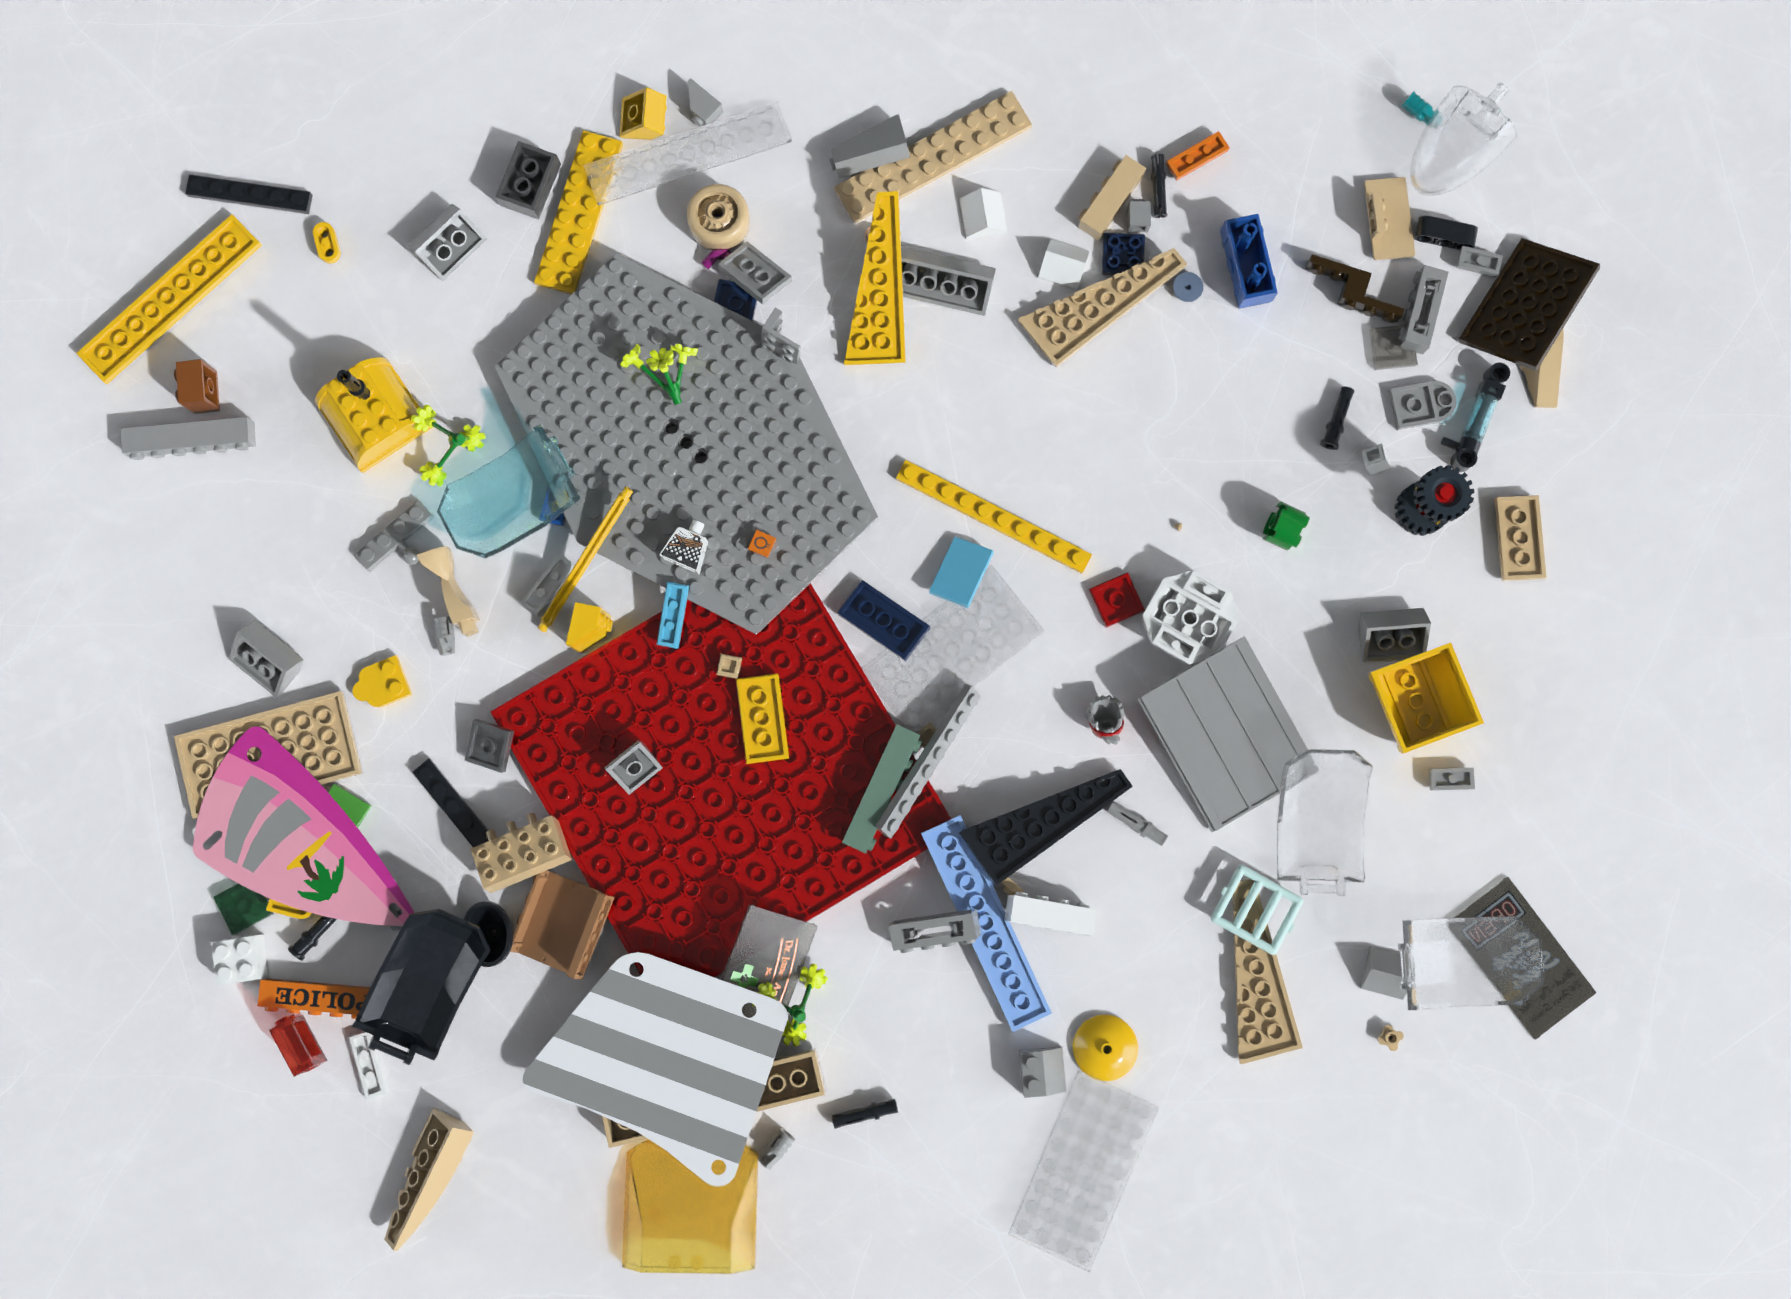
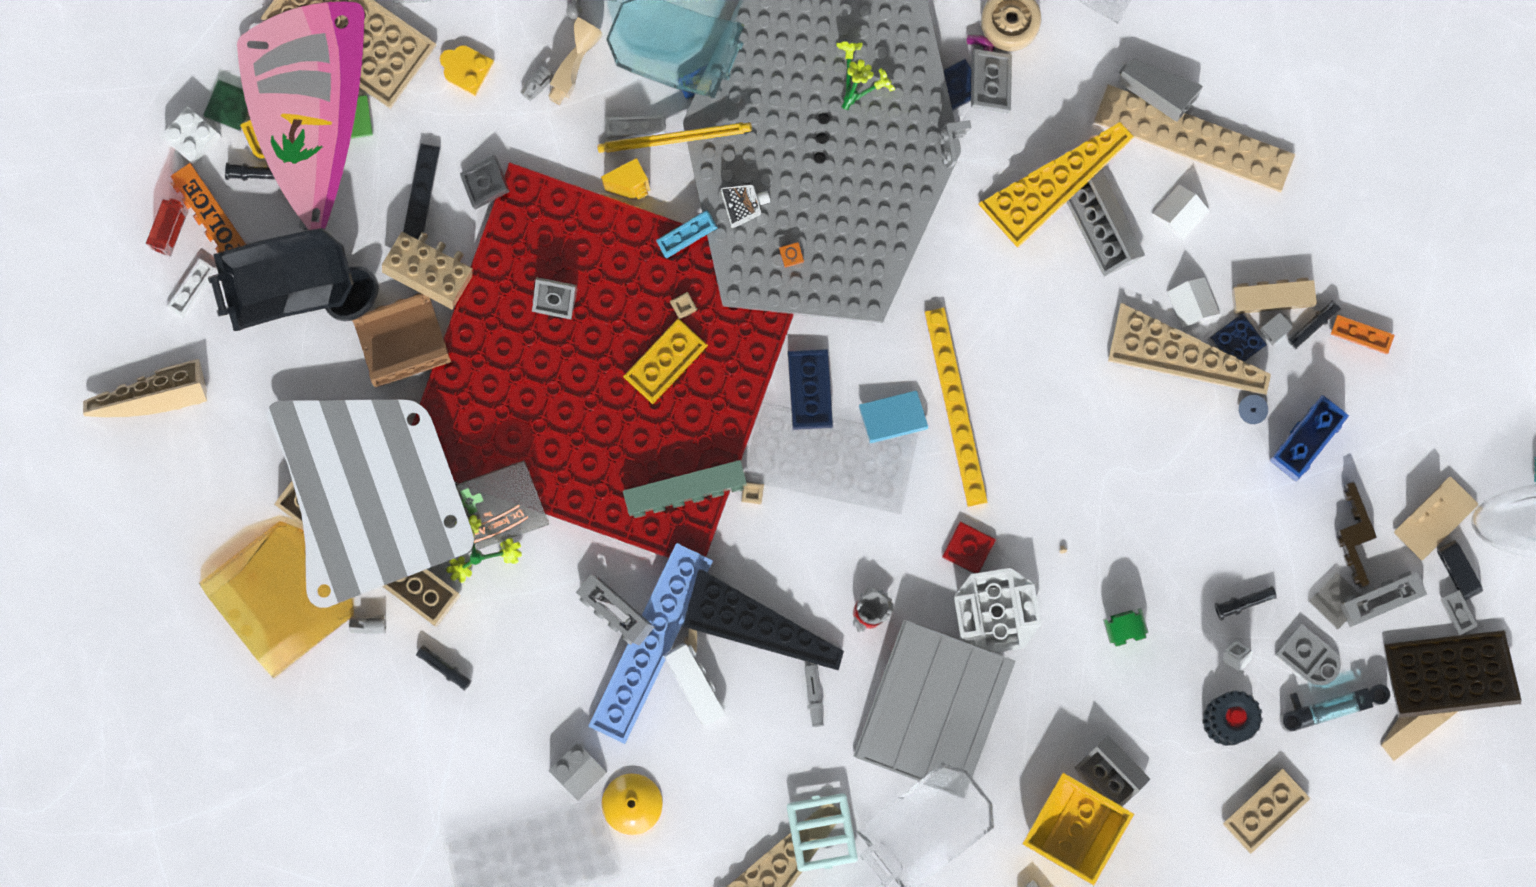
camera: 55 degrees right, 0 degrees up
light grey plate [875,684,981,839] -> none

